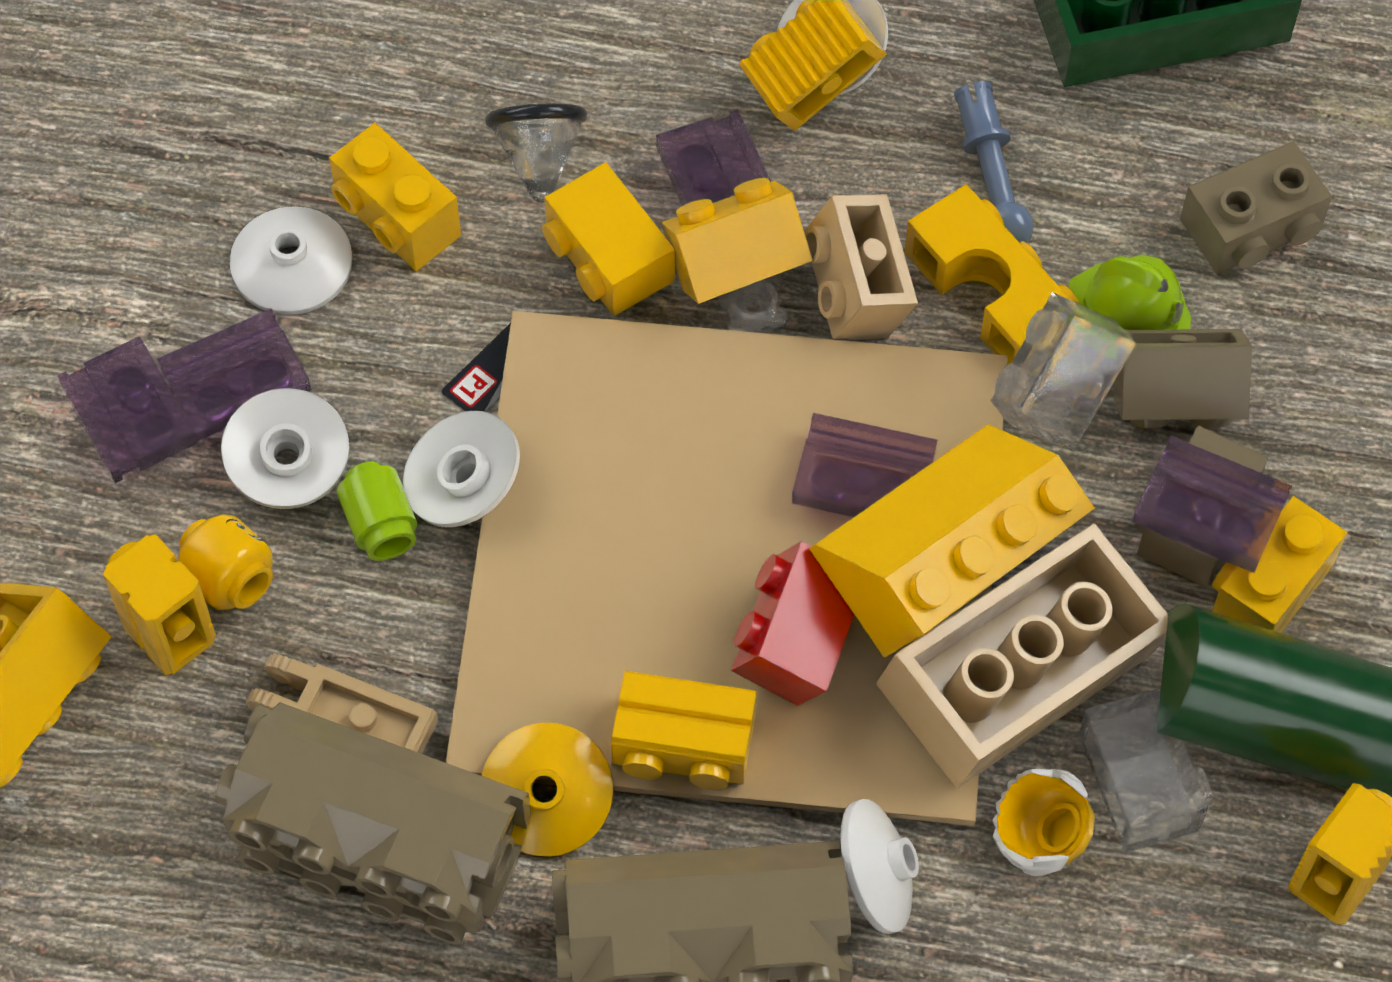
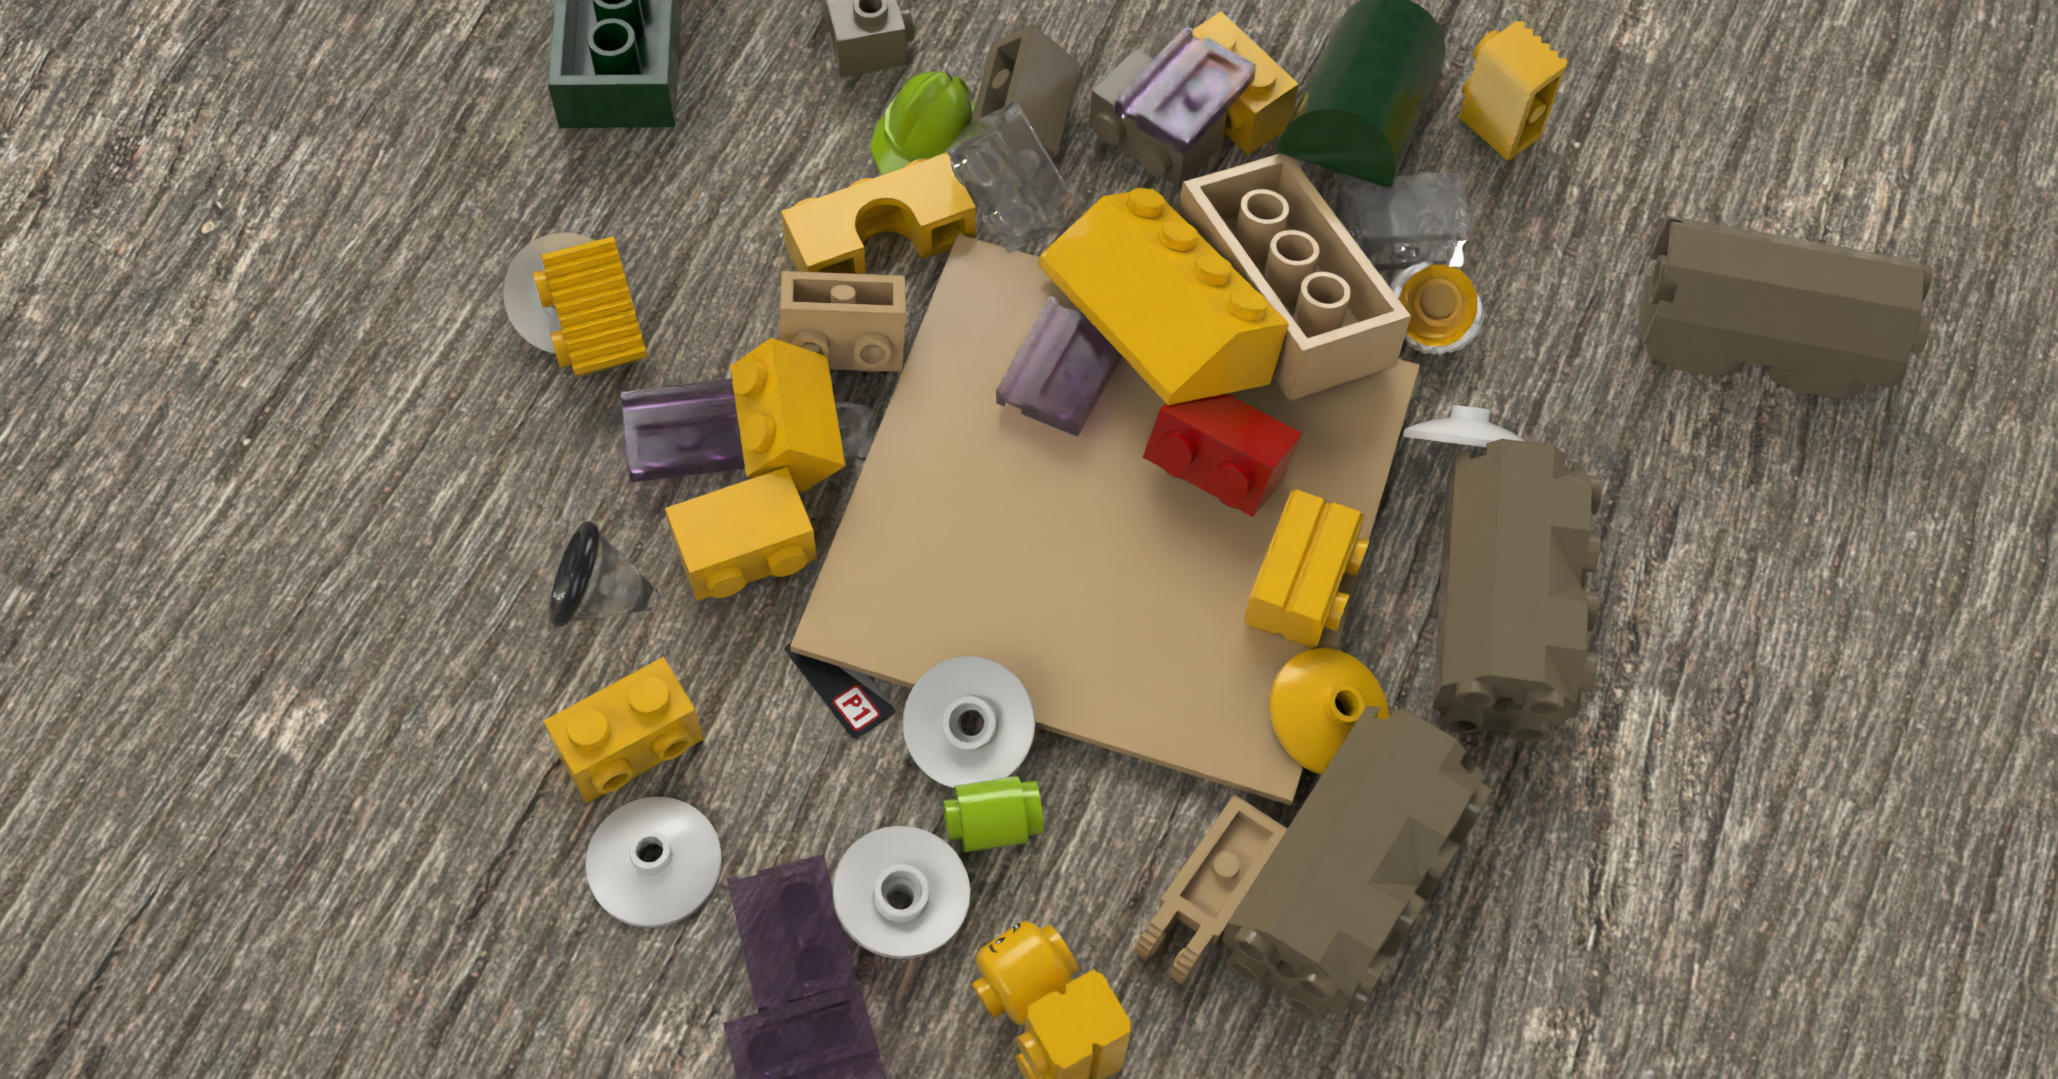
camera: 80 degrees left, 0 degrees up
sand blue pin [954,81,1034,243] -> none

